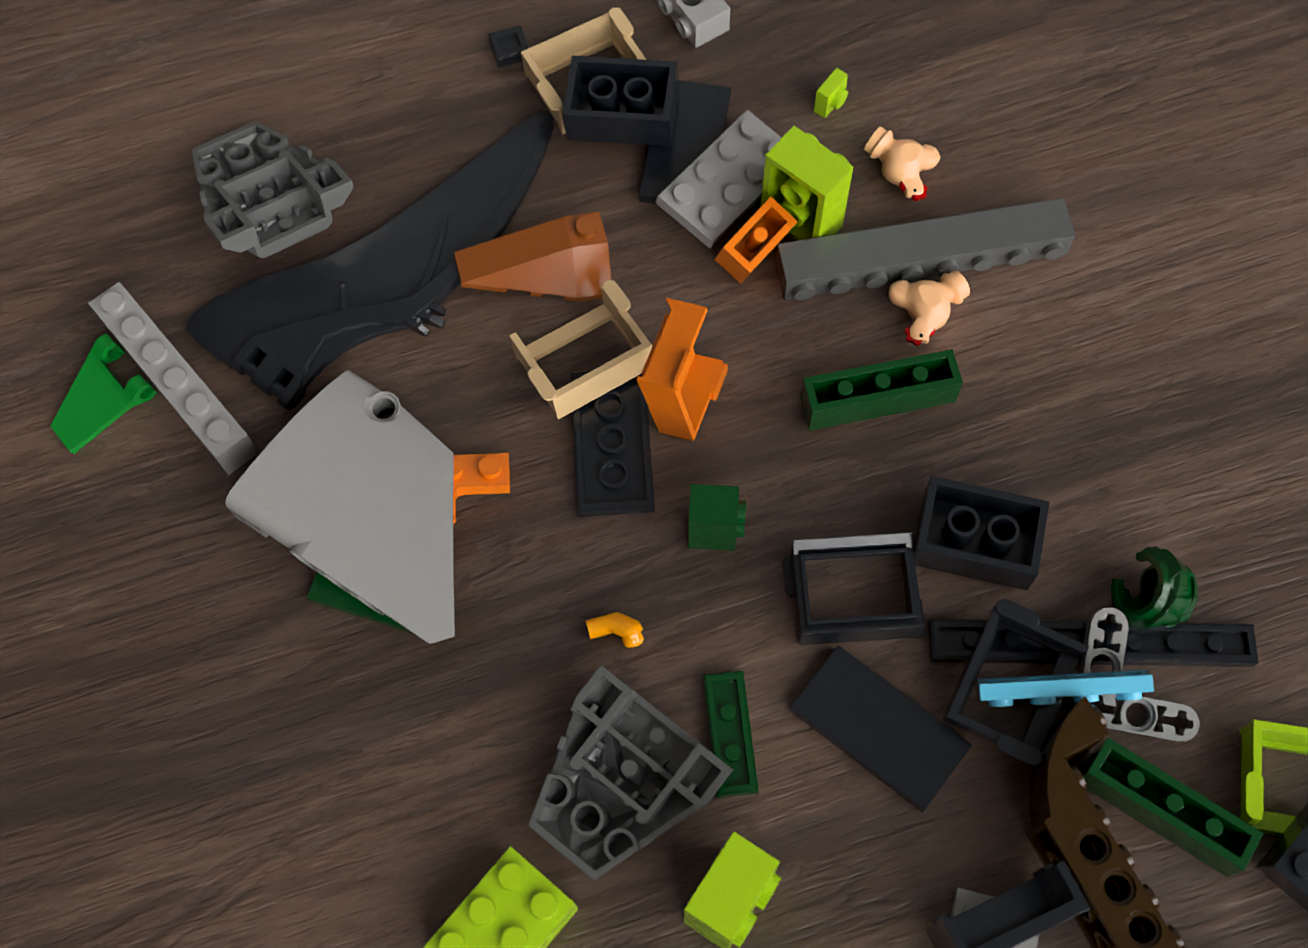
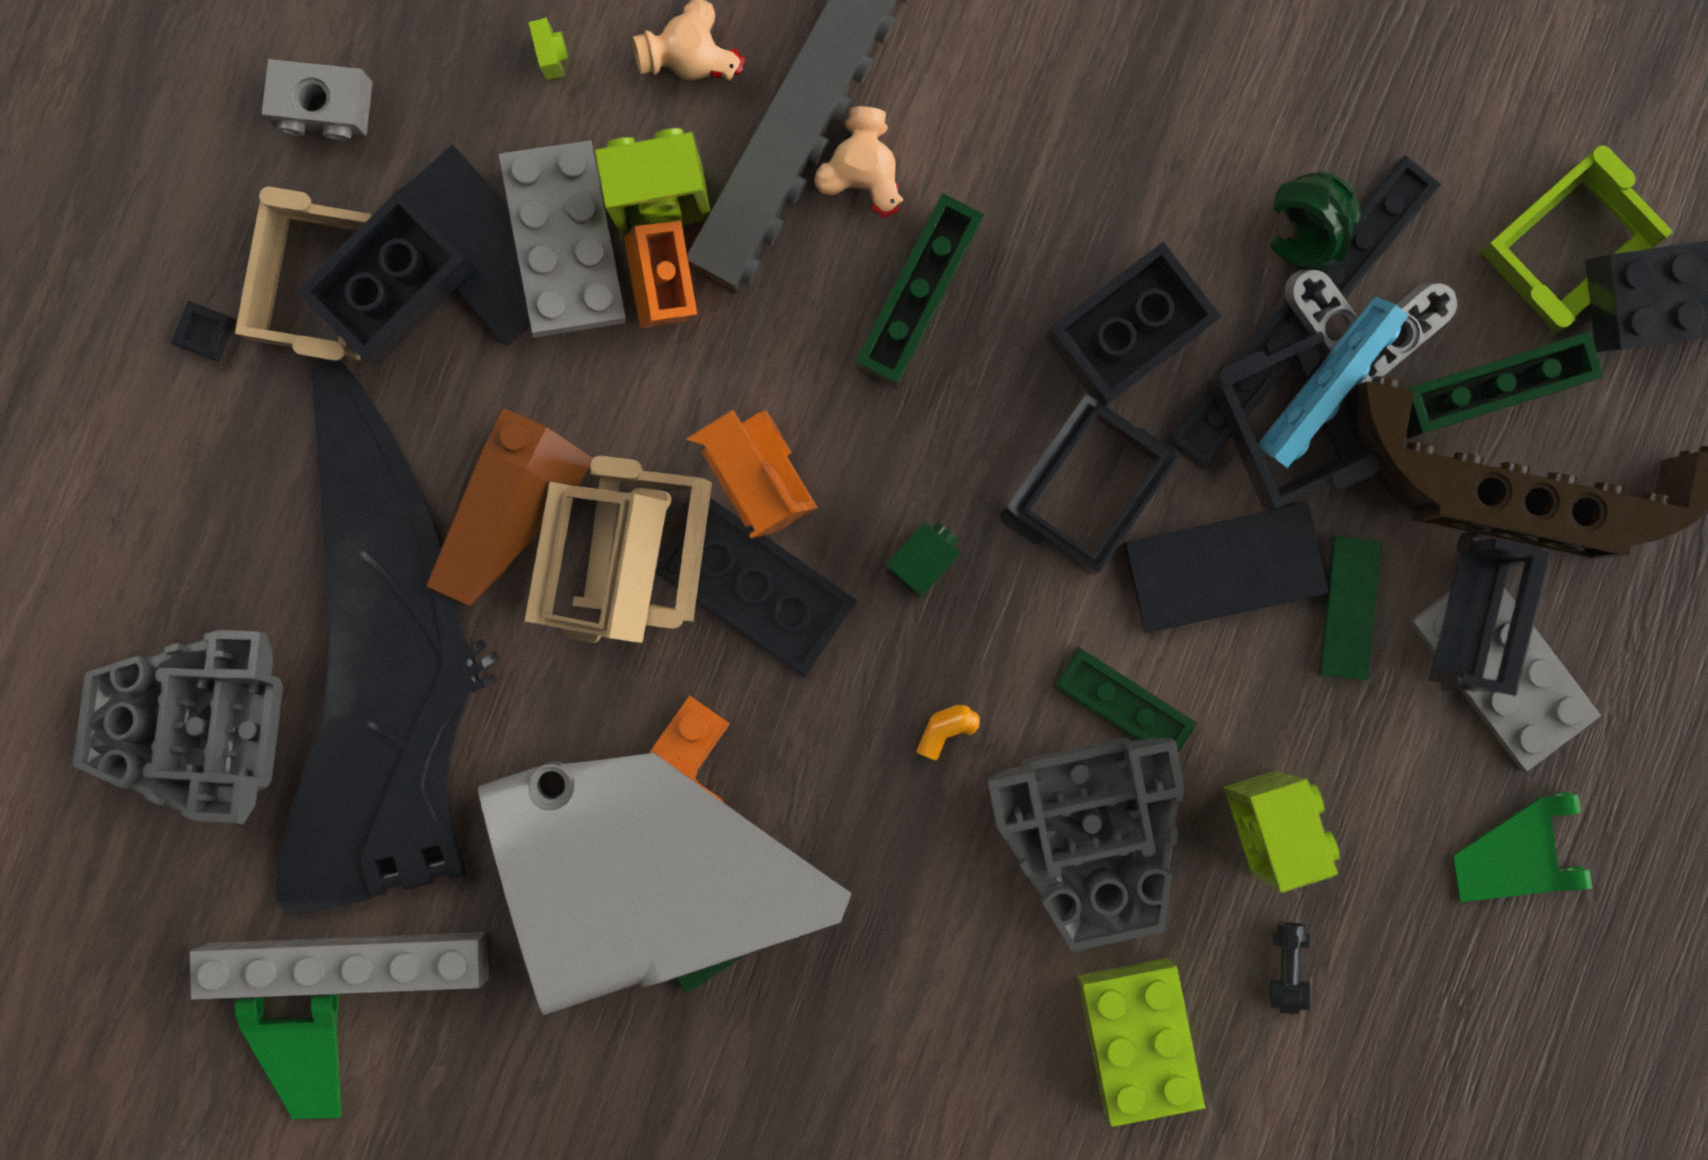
camera: 55 degrees left, 20 degrees up
none -> tan piece [525,482,671,643]
none -> dark green tile [1318,536,1382,680]

